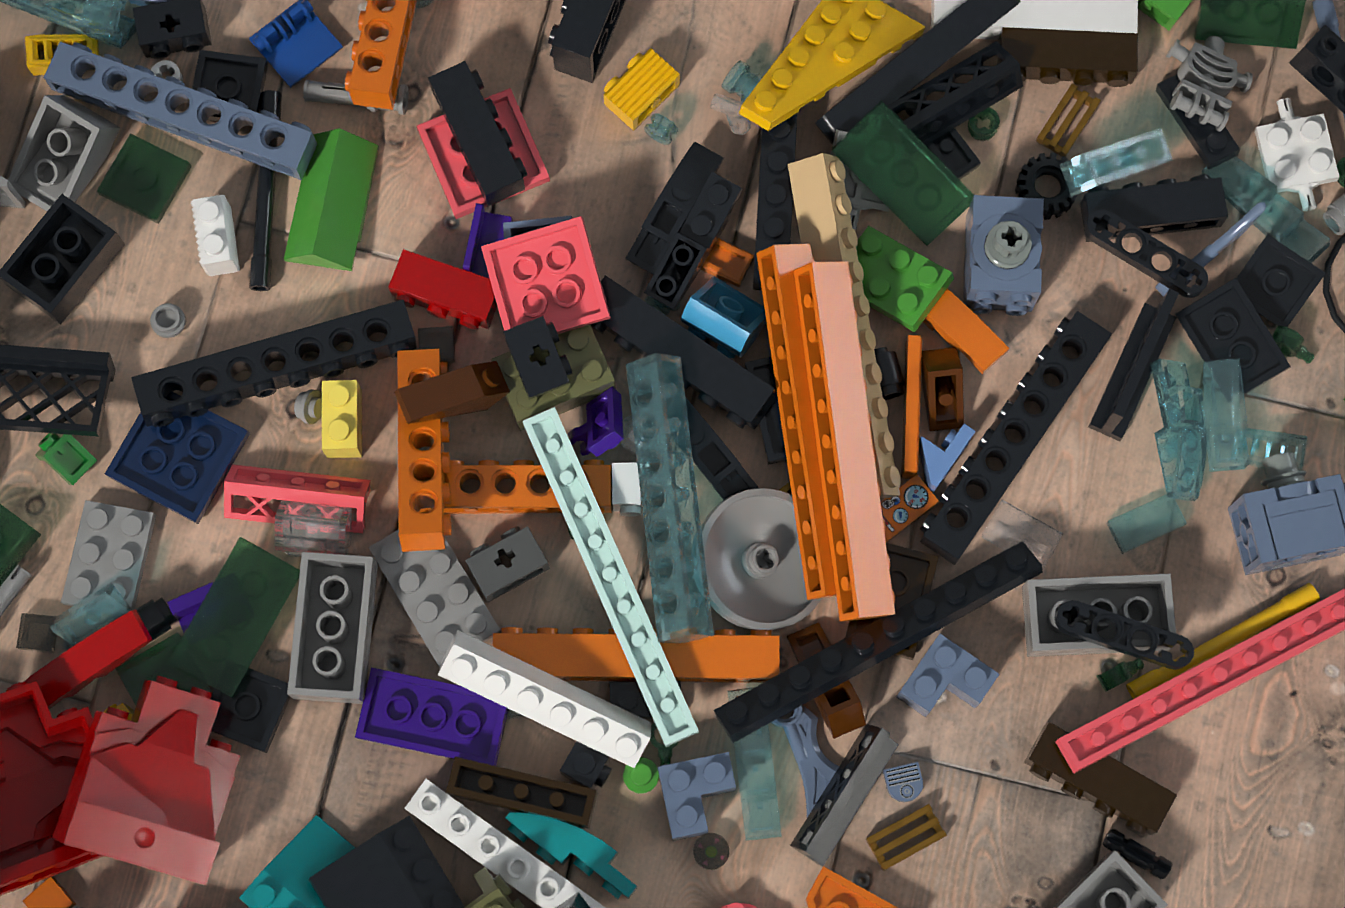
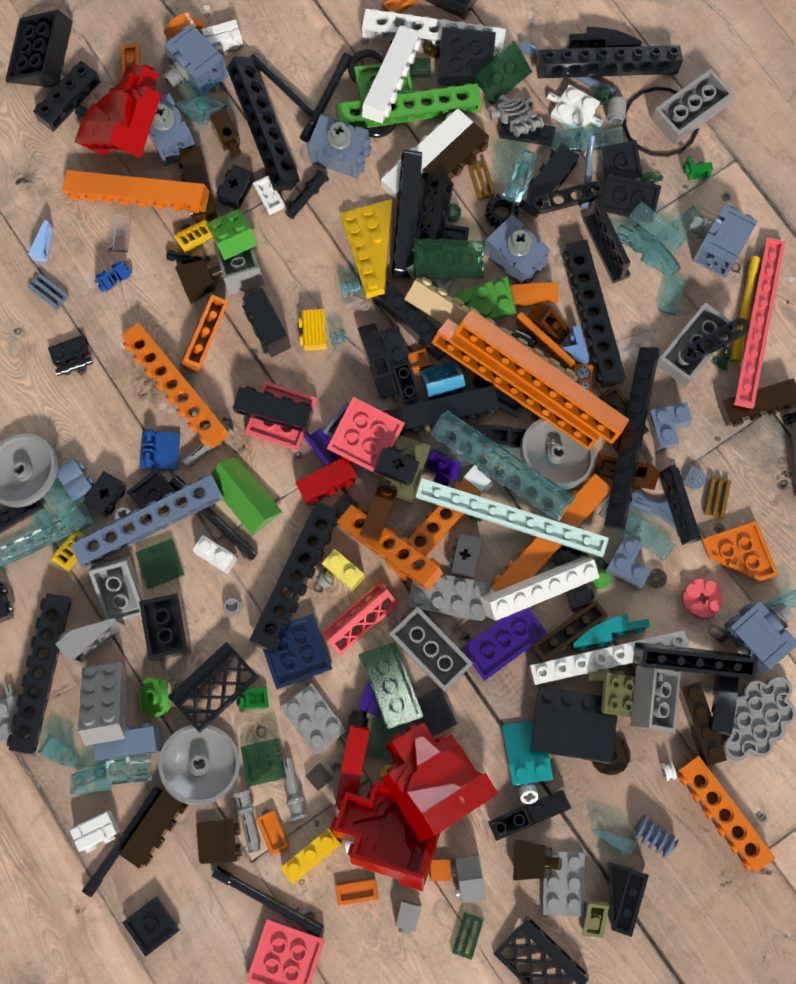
camera: 45 degrees left, 0 degrees up
clear light blue slope [49,582,132,646] -> none
clear brick [275,500,352,557] -> none

